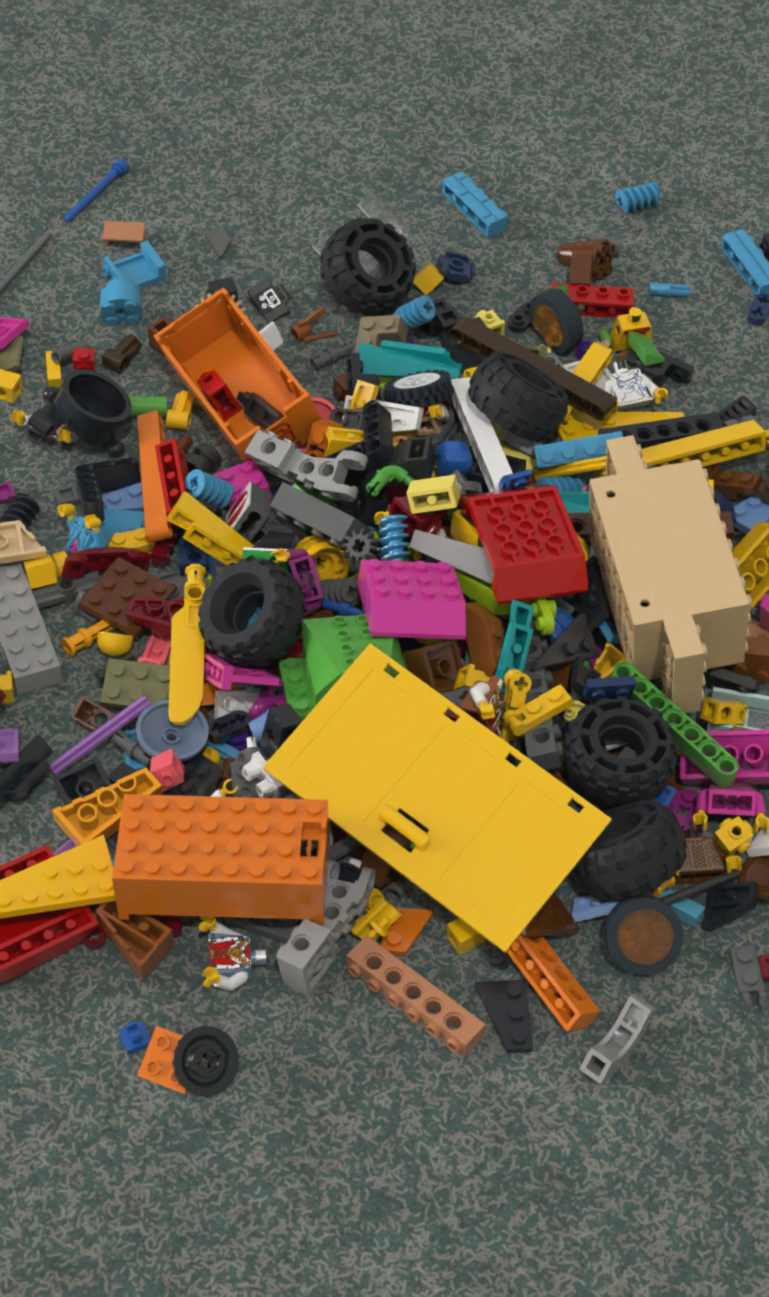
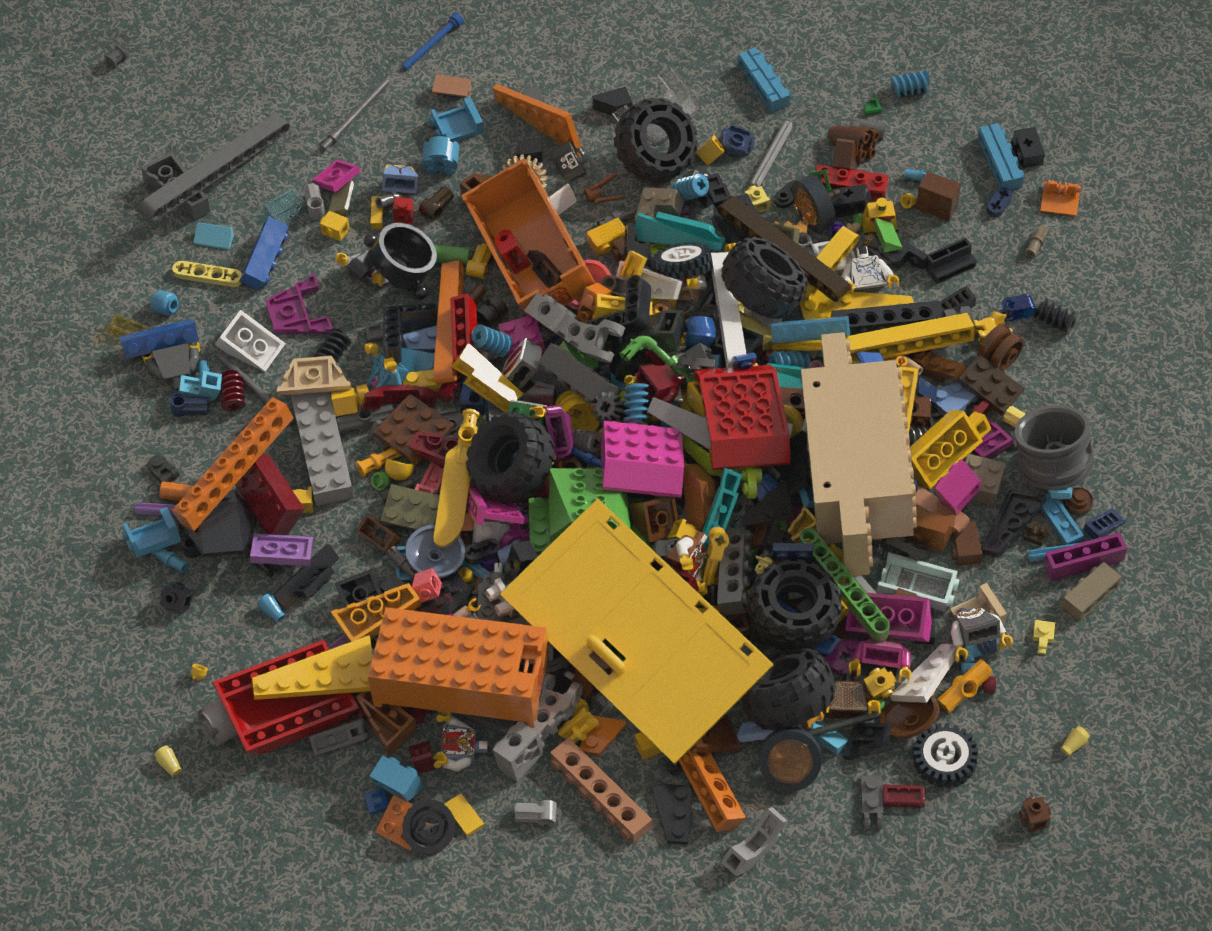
camera: 10 degrees right, 5 degrees up
medium lavender axle [50,696,151,776] -> none
light yellow brick [406,474,461,514] -> none
yellow plate [502,684,574,736] -> none
yellow leg [700,697,748,724] -> none
none -> dark grey plate [309,717,369,756]
none -> dark azure slope [370,755,424,802]
none -> bright green plate [371,471,389,491]
none -> medium blue torso [382,164,418,194]
none -> dark red slope [409,740,436,774]
none -> yellow tile [445,794,484,837]
none -> orange wing [492,84,582,157]
none -> light grey piece [515,800,557,827]
none -> yellow brick [586,217,625,256]
none -> black slope [592,87,633,117]
none -> light grey axle [750,120,793,187]
none -> black brick [831,184,872,218]
none -> green tile [864,97,882,116]
none -> yellow hinge [900,193,916,209]
none -> reddish brown brick [916,171,961,221]
none -> black piece [925,237,977,284]

